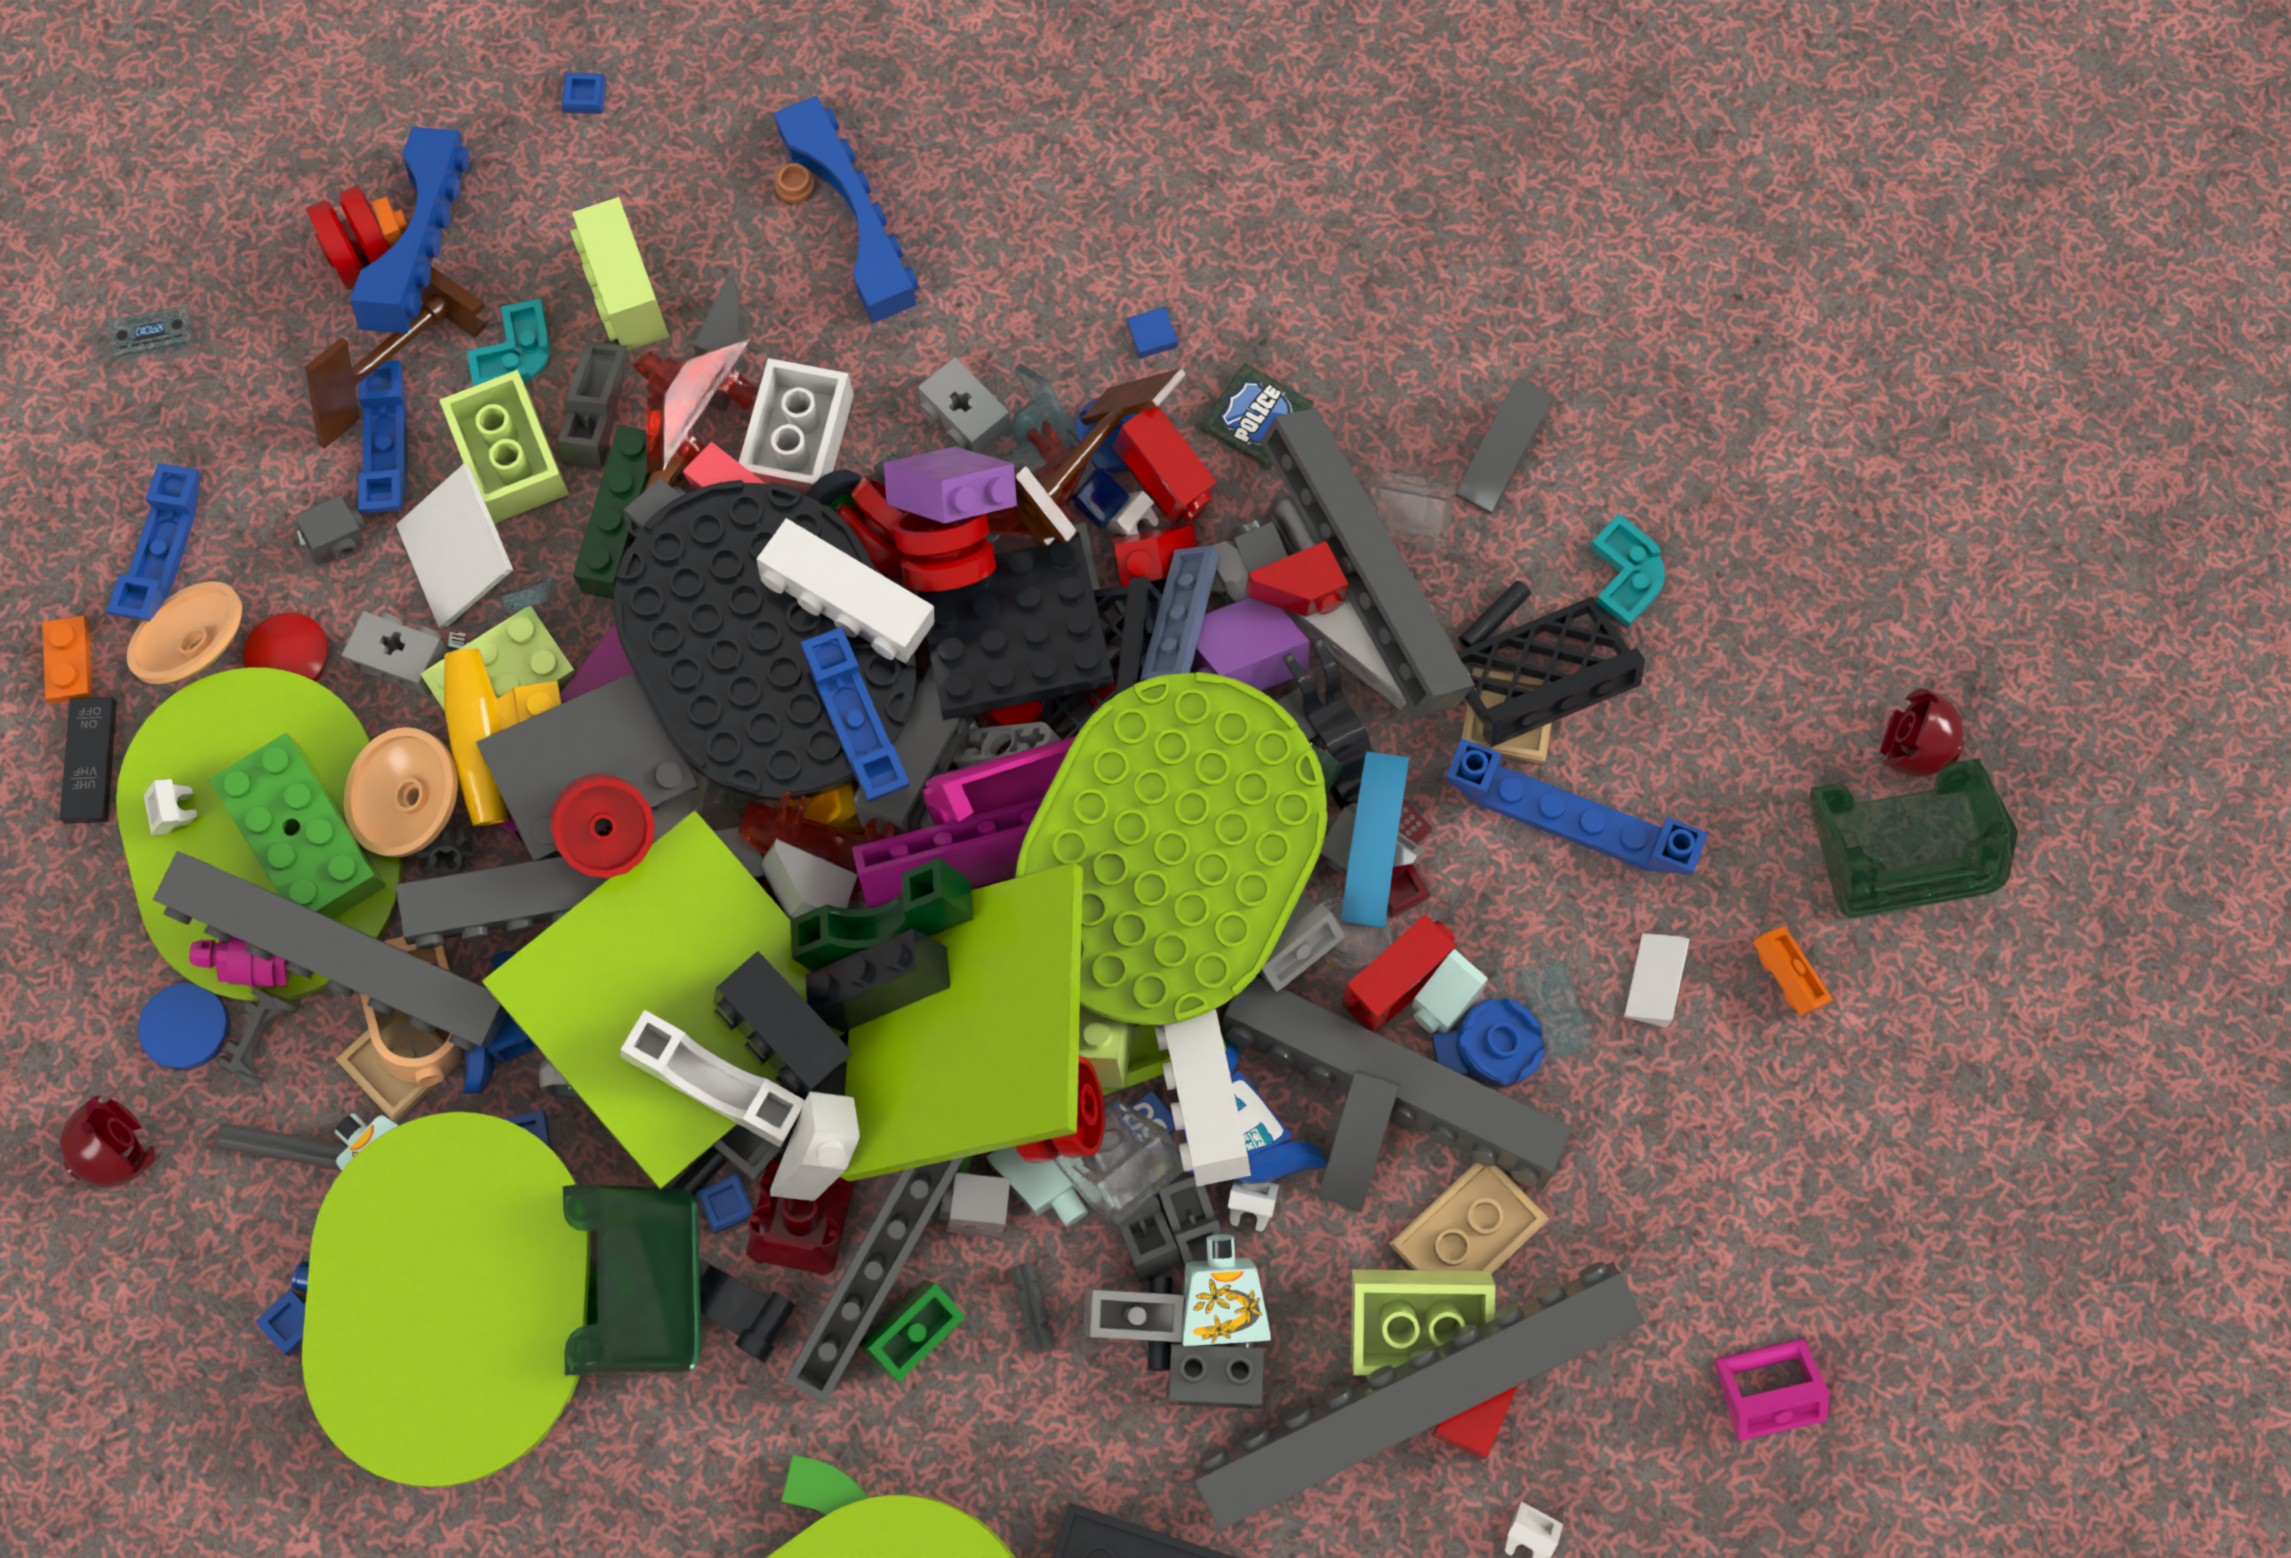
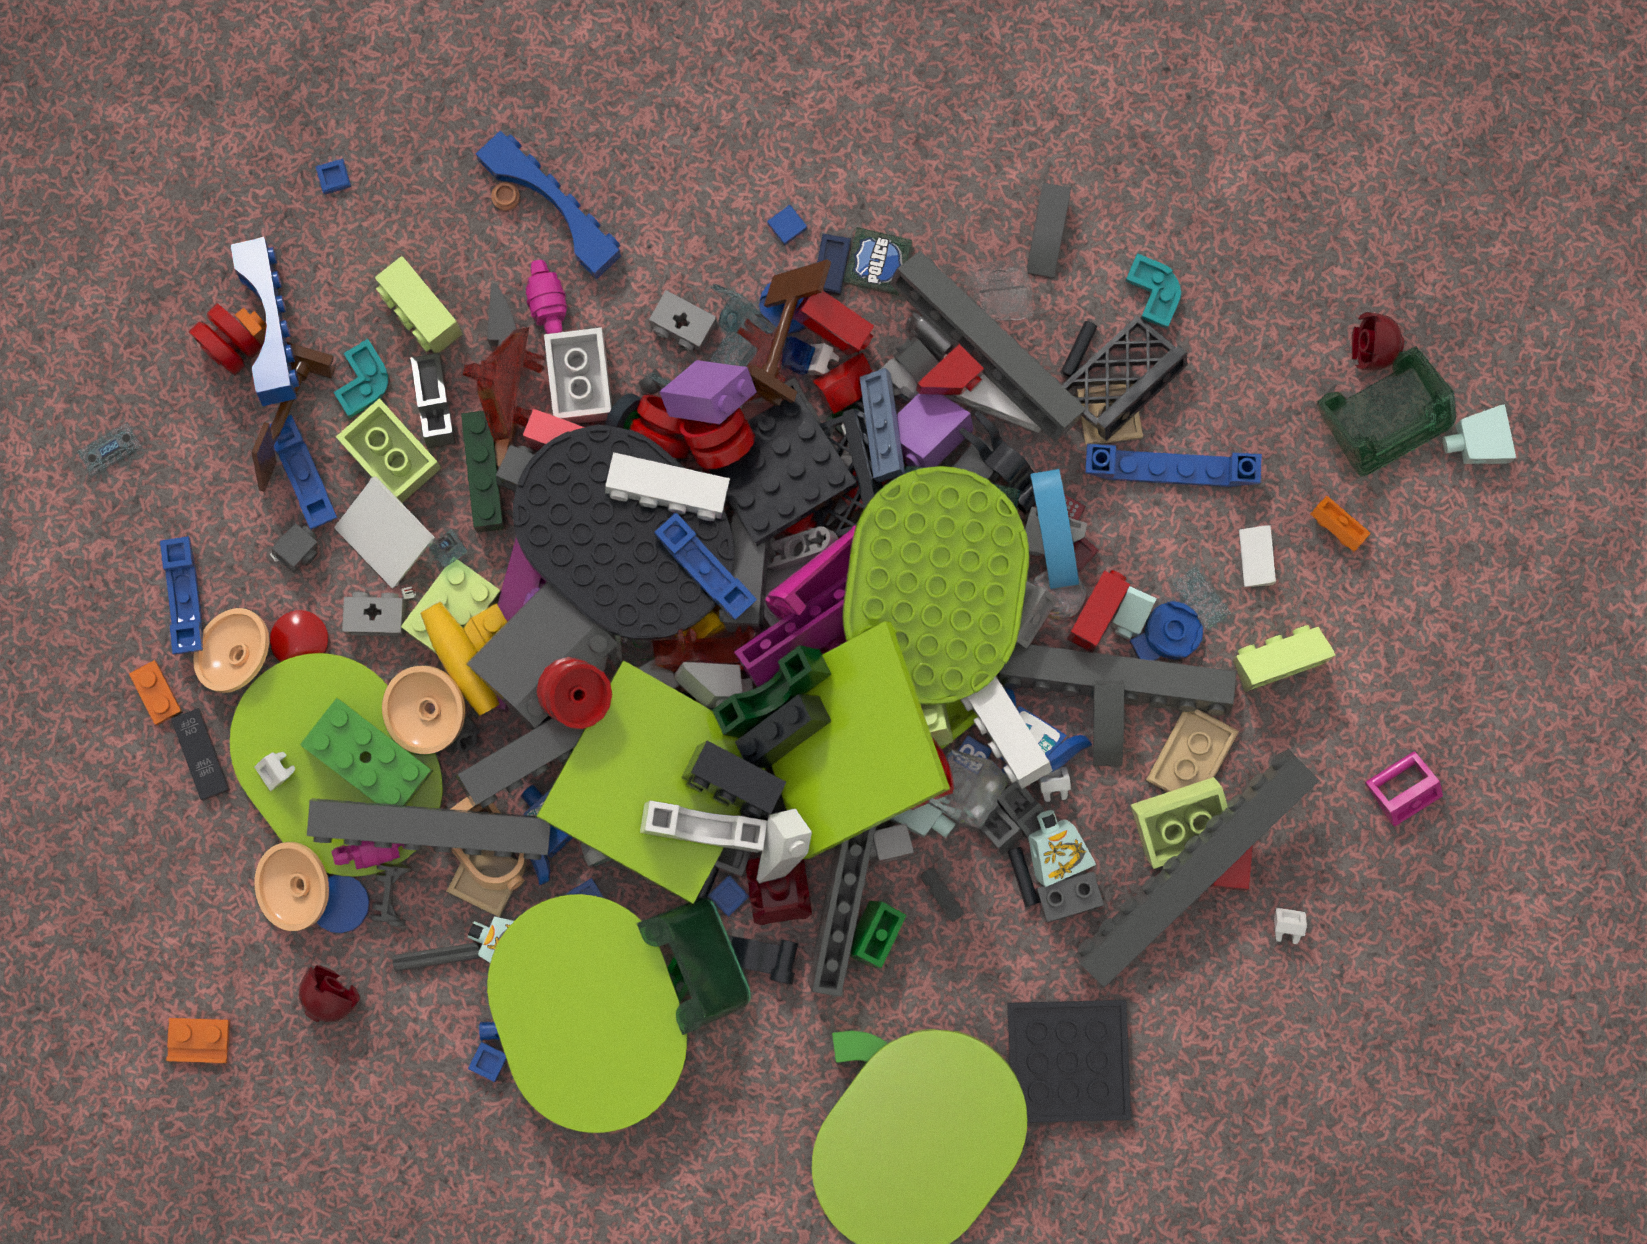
camera: 20 degrees left, 10 degrees up
light grey slope [1083,1288,1184,1342] -> none
none -> light nougat dish [255,842,329,931]
none -> dark pink piece [525,260,567,334]
none -> dark blue tile [817,233,851,295]
none -> yellowish green slope [1233,625,1336,692]
none -> light aqua torso [1443,404,1516,464]

